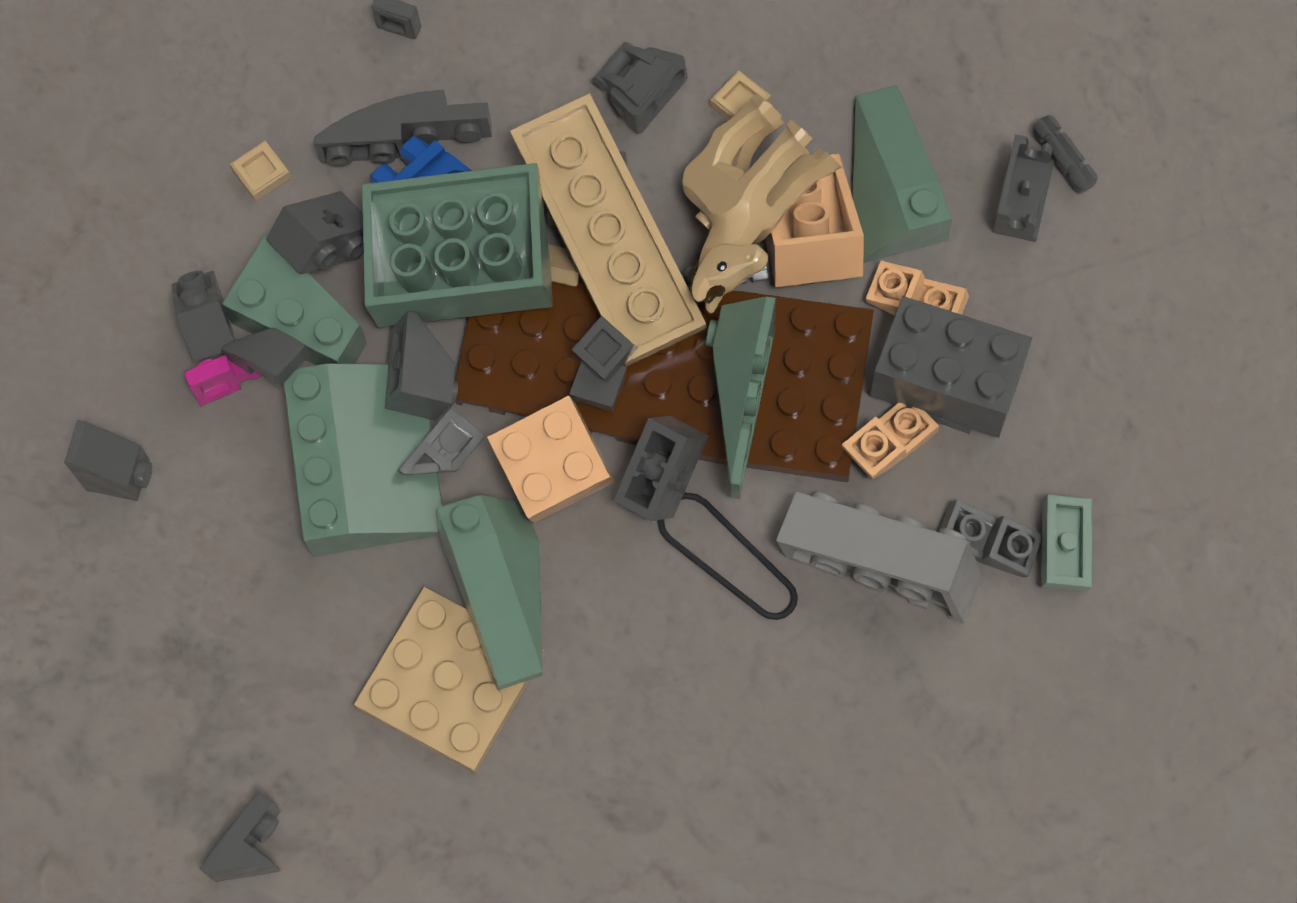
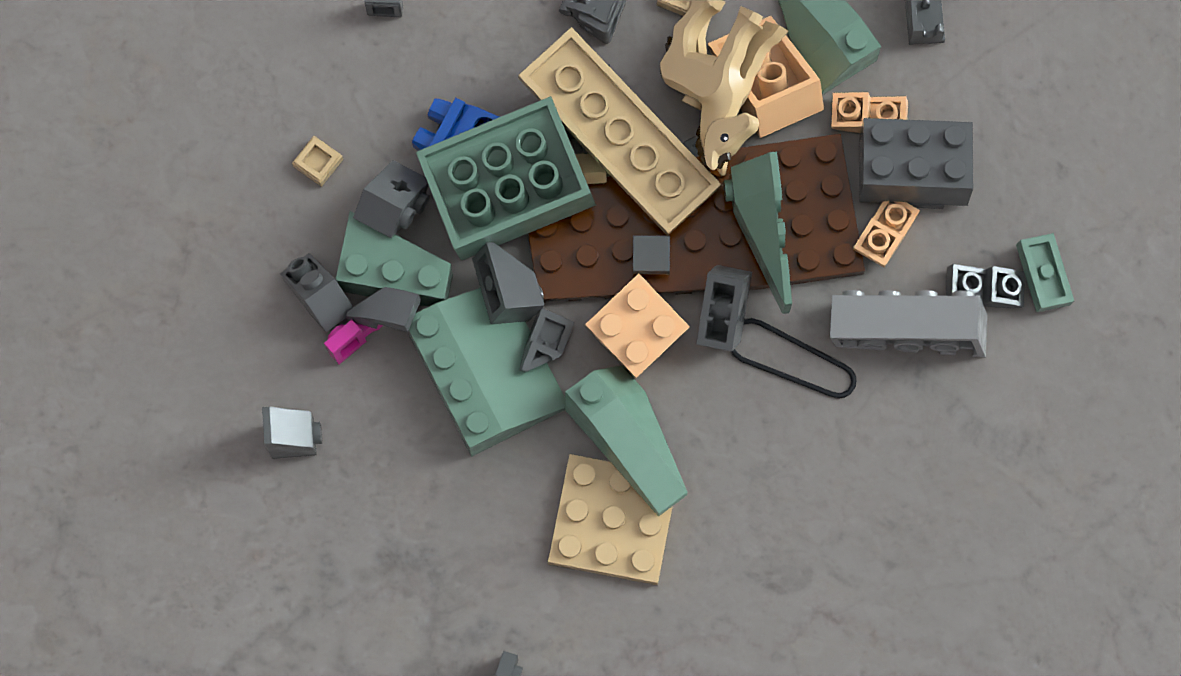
camera: 25 degrees left, 5 degrees up
dark grey slope [314,89,492,166] -> none
dark grey tile [572,316,638,381] -> none

